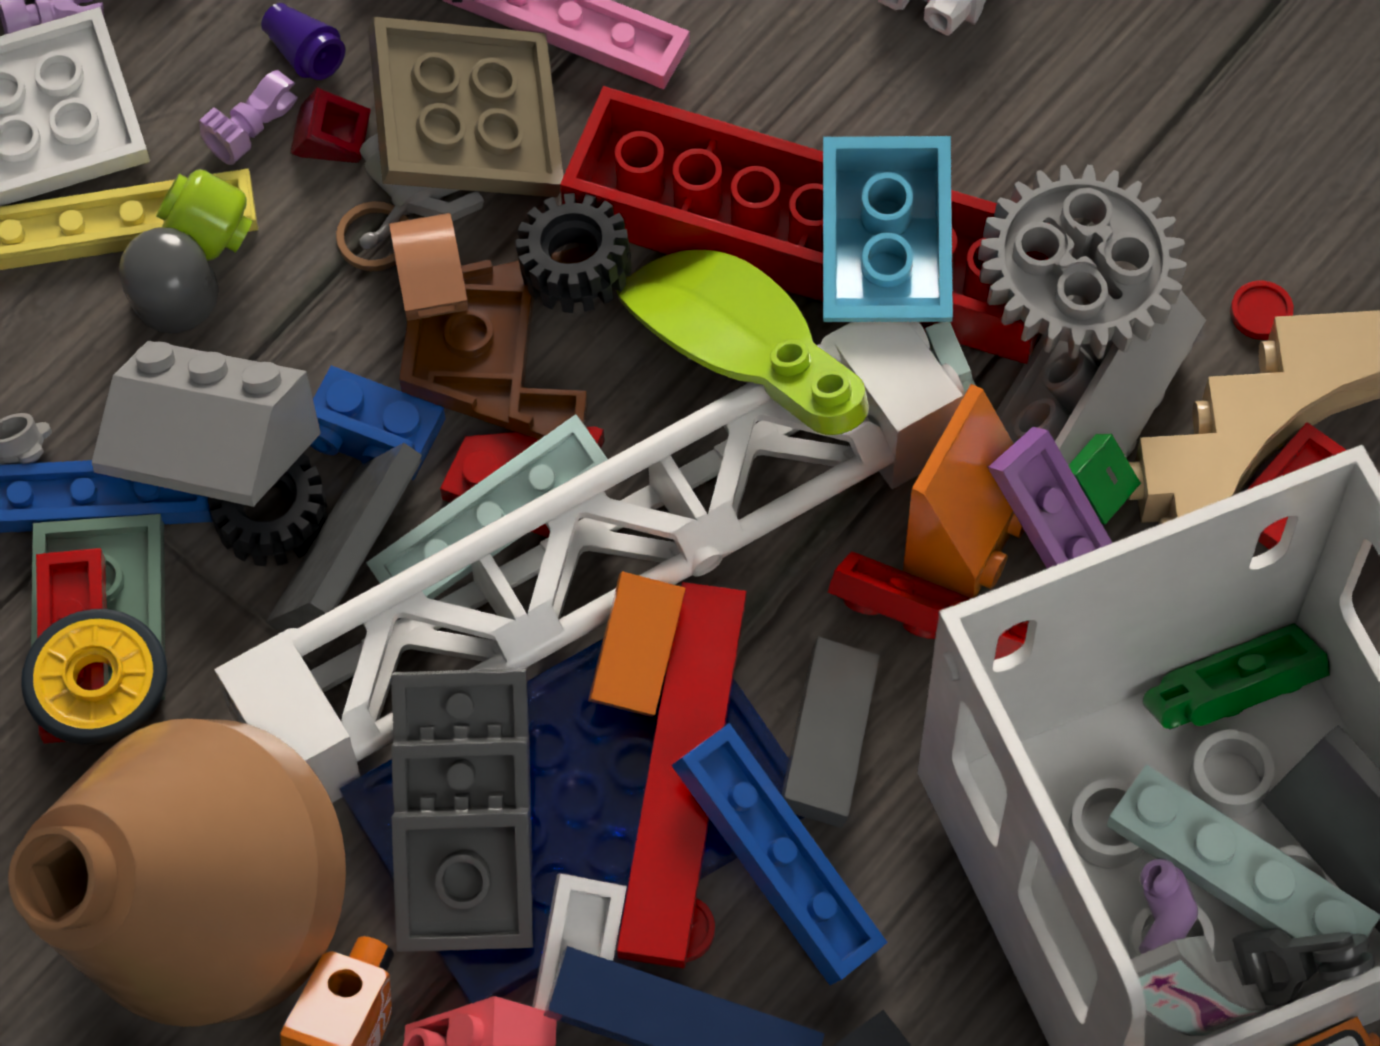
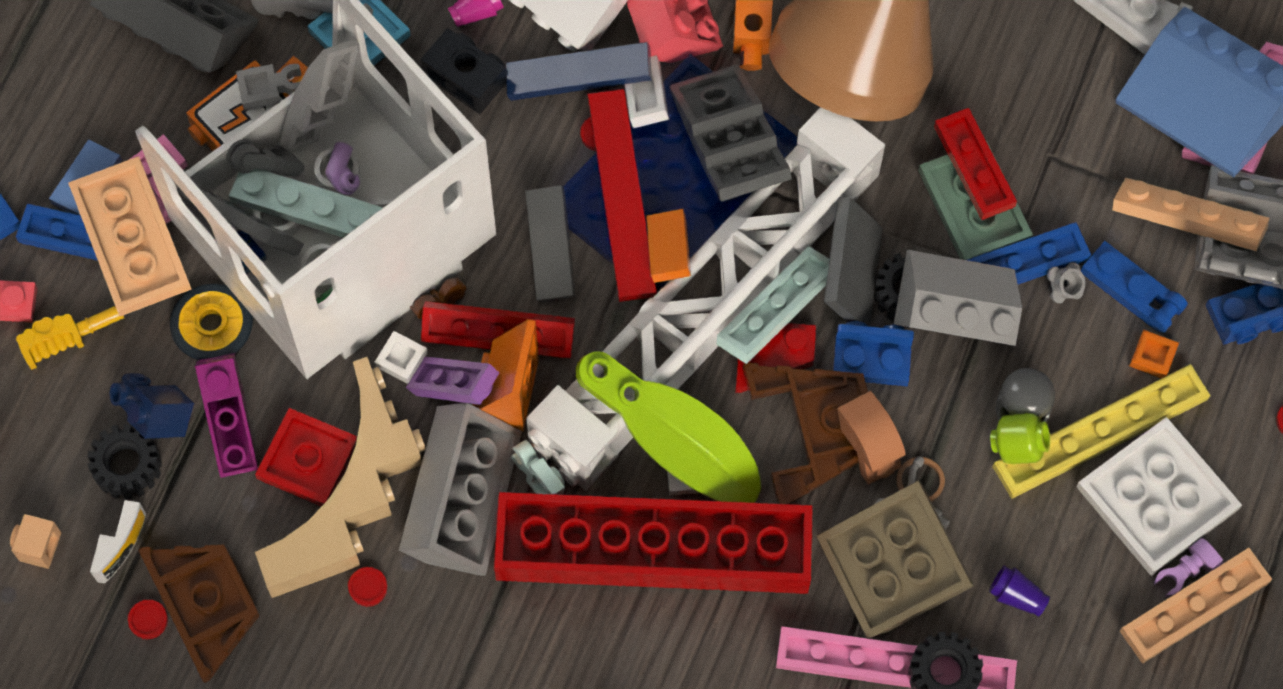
camera: 160 degrees right, 5 degrees up
yellow wheel [21,609,167,745] -> none
lavender piece [199,70,298,165] -> none
dark red slope [290,87,371,163] -> none
black tyre [516,193,632,313] -> none
blue plate [671,723,888,985] -> none
medium azure slope [823,136,953,322] -> none
light grey gear [978,165,1187,359] -> none
green tile [1068,434,1141,525] -> none

